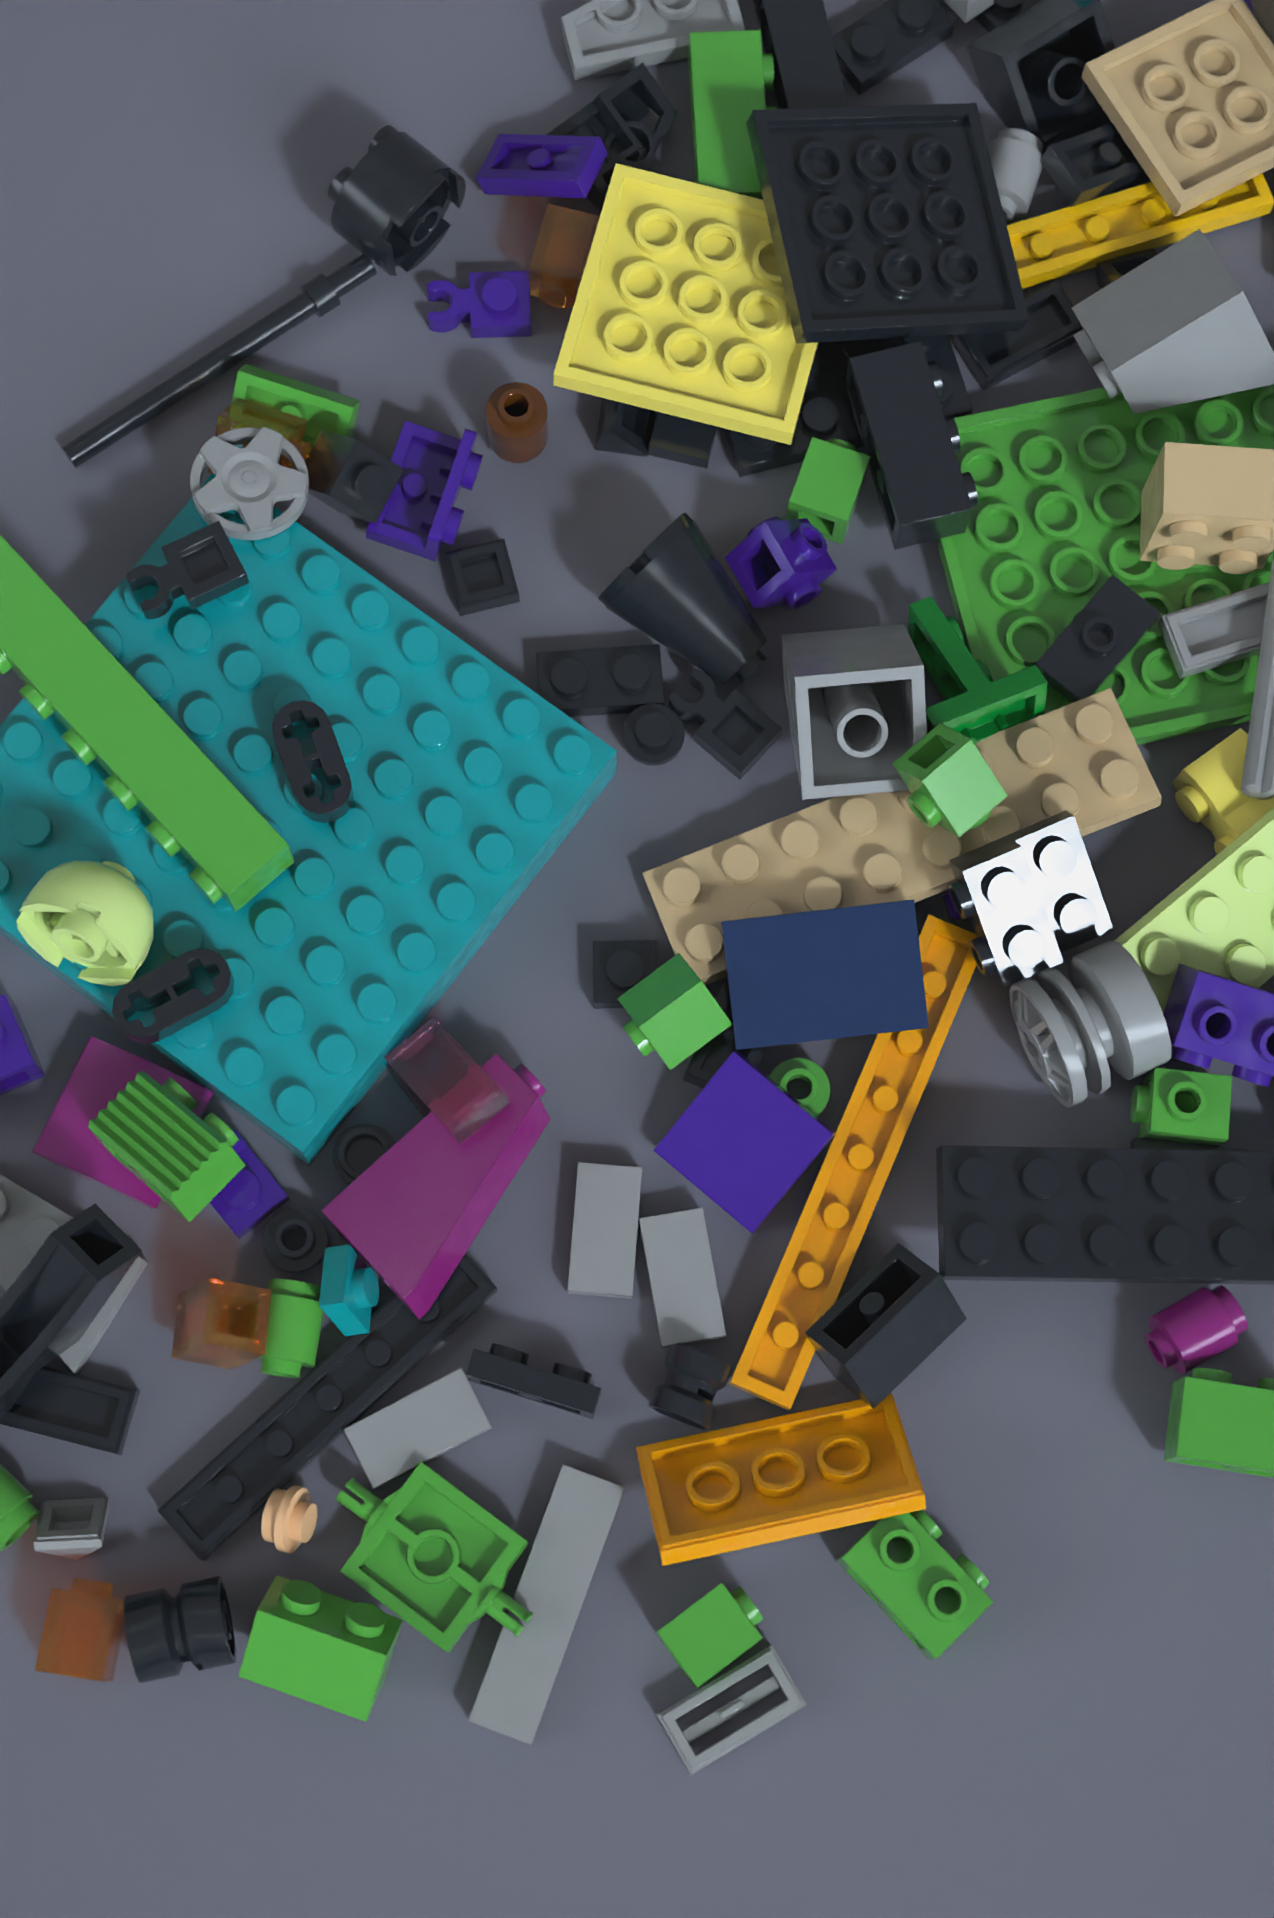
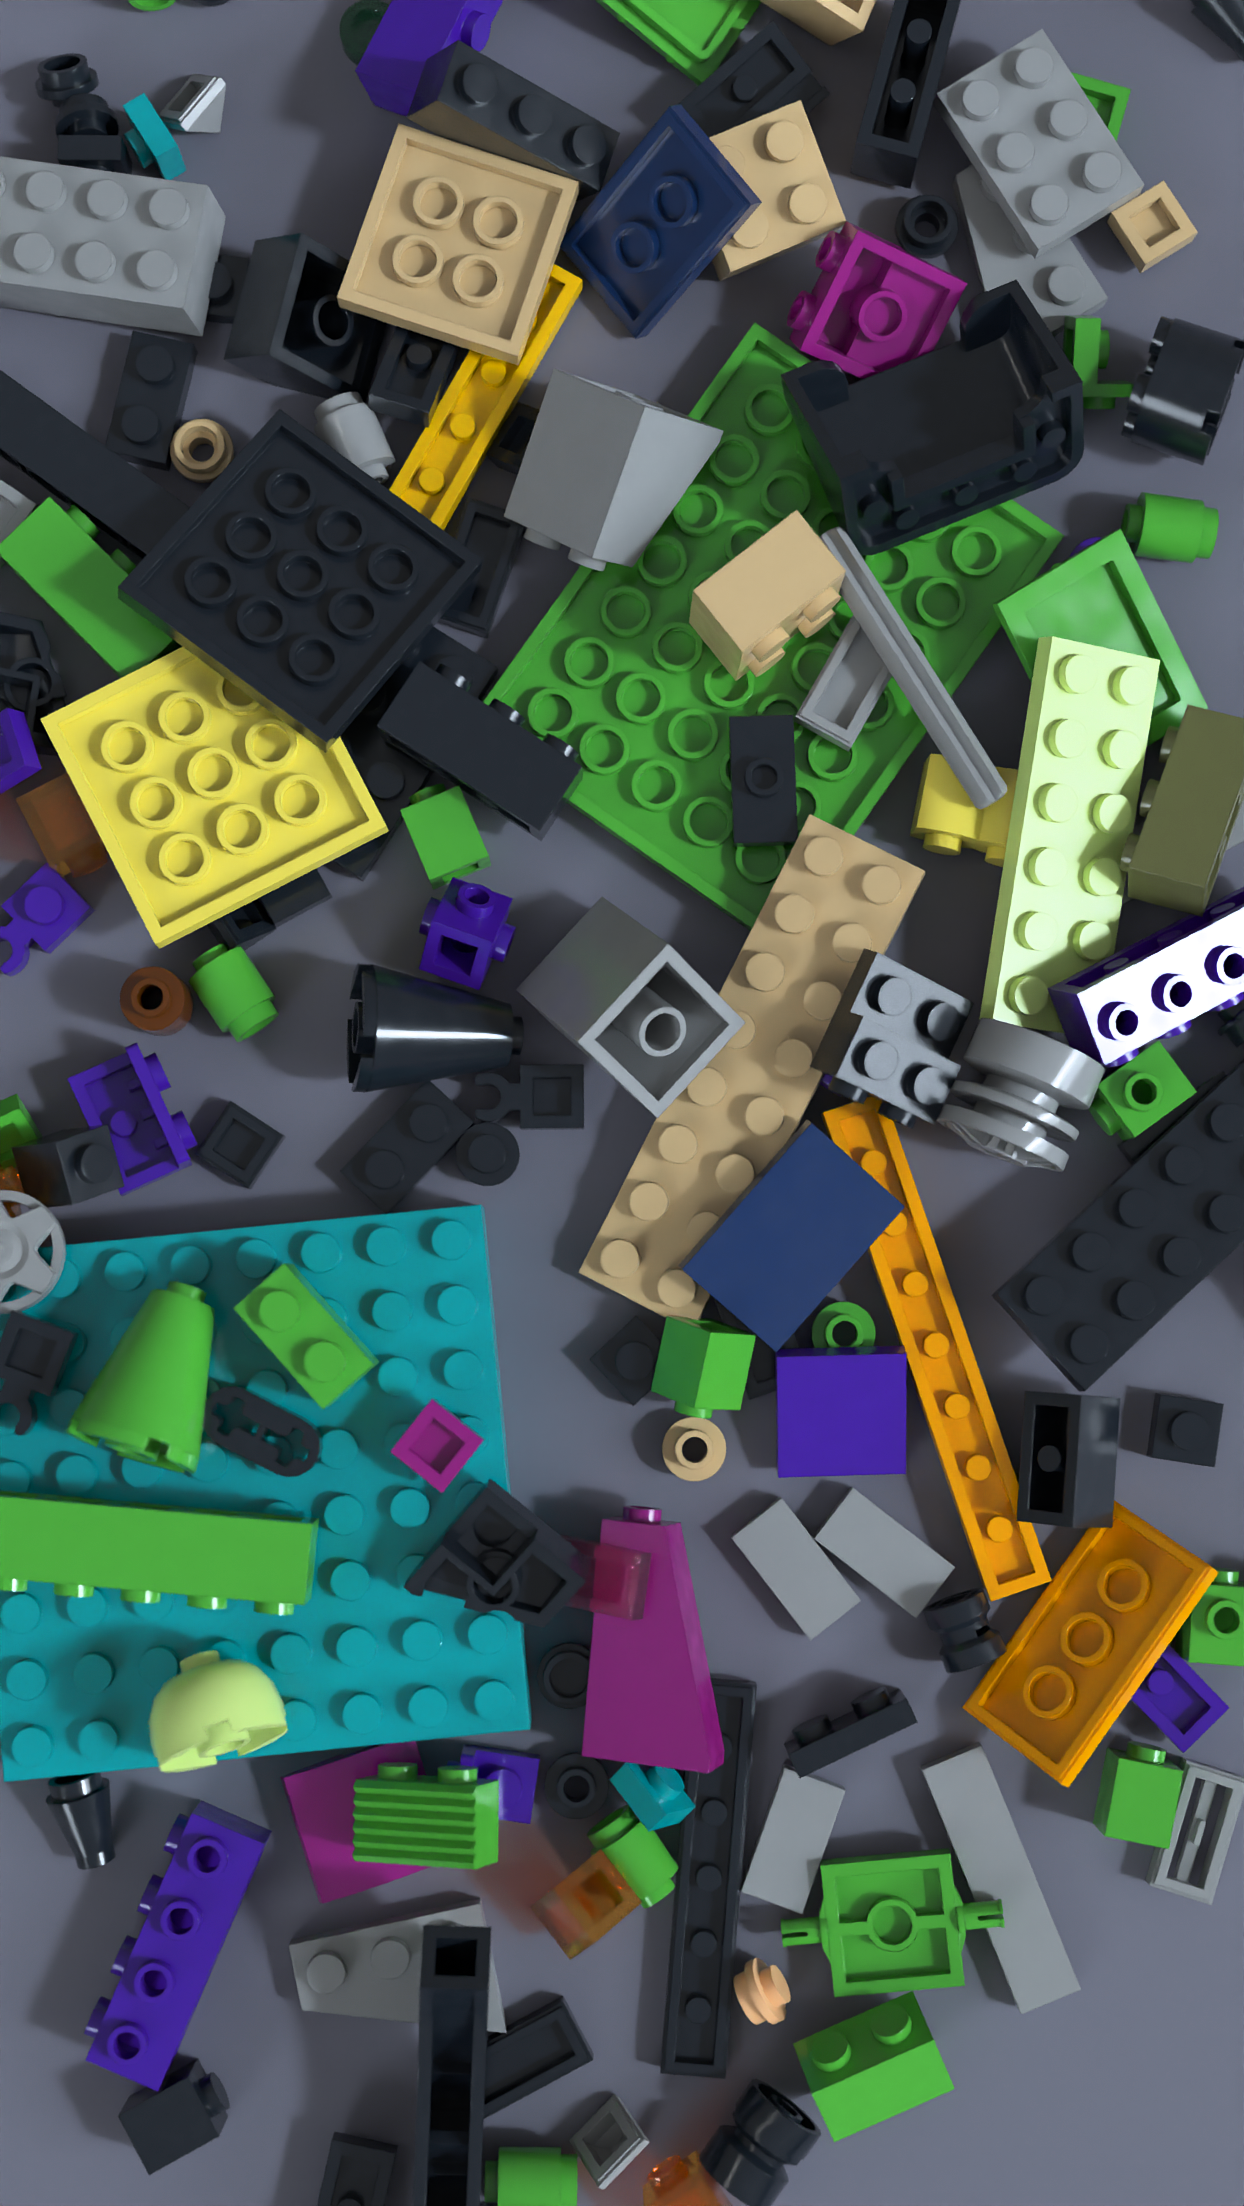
camera: 45 degrees left, 10 degrees up
black beam [112,948,234,1044] -> none
brick [892,723,1008,837] -> none
green bracket [908,596,1048,744] -> none
none -> bright green cone [66,1281,215,1474]
none -> tan plate [170,419,234,483]
none -> bright green brick [188,943,279,1042]
none -> bright green brick [233,1263,380,1409]
none -> magenta plate [390,1398,484,1493]
none -> black slope [403,1478,591,1628]
none -> tan plate [662,1417,726,1481]
none -> dark purple plate [1131,1645,1229,1753]
none -> black plate [1146,1393,1224,1468]

